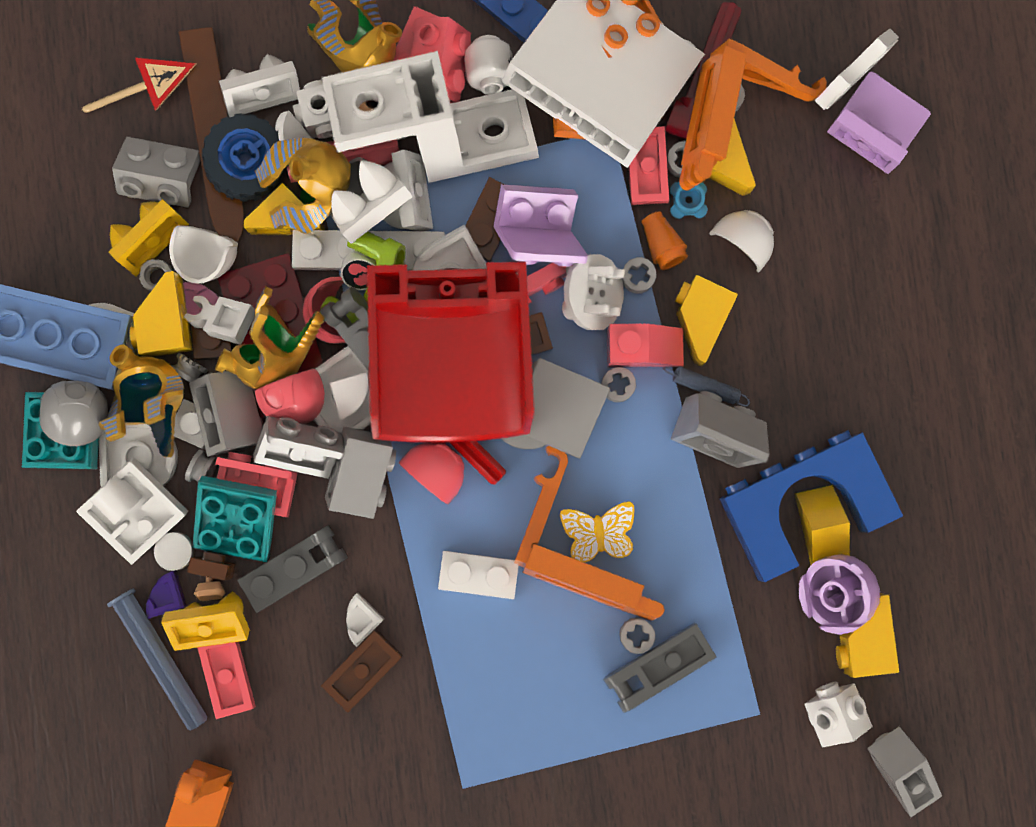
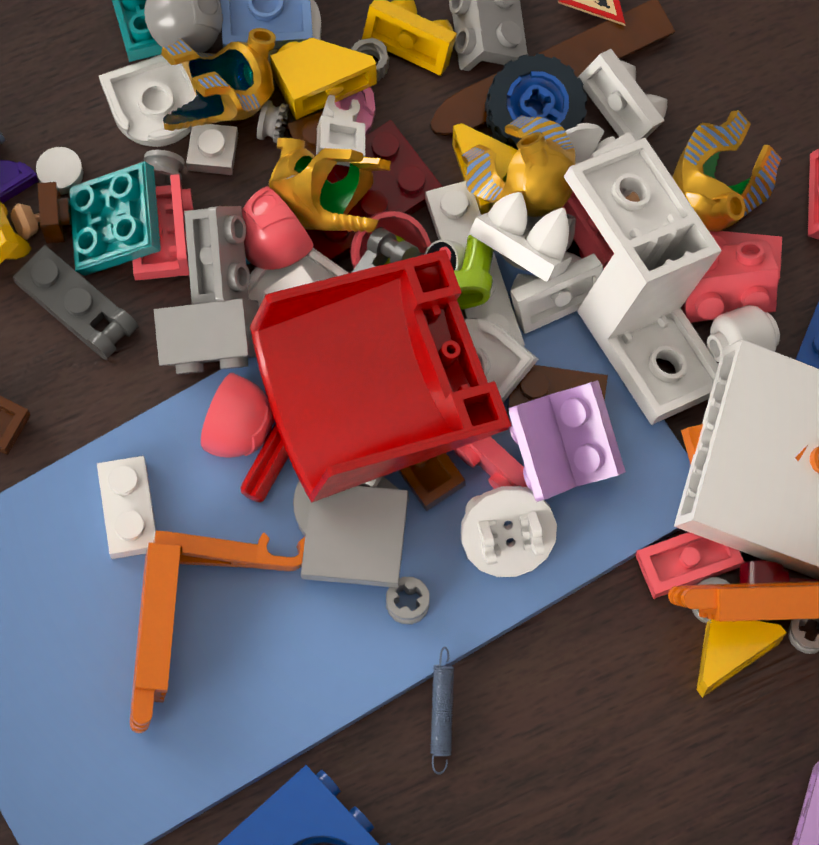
camera: 70 degrees right, 15 degrees down
white plate [76,457,188,565] -> none
white helmet [169,225,238,284] -> none
light grey brick [189,371,264,457] -> none
white tile [346,592,384,647] -> none
animal [560,501,634,563] -> none
dark grey plate [603,623,717,713] -> none
coral slope [607,324,684,367] -> none
light grey bush [619,618,655,654] -> none
light grey bush [622,257,656,294] -> none
orange cone [641,211,688,270] -> none
dark azure plate [670,182,708,219] -> none
light grey slope [671,391,769,468] -> none
yellow slope [675,275,738,366] -> none
white helmet [709,210,774,273] -> none

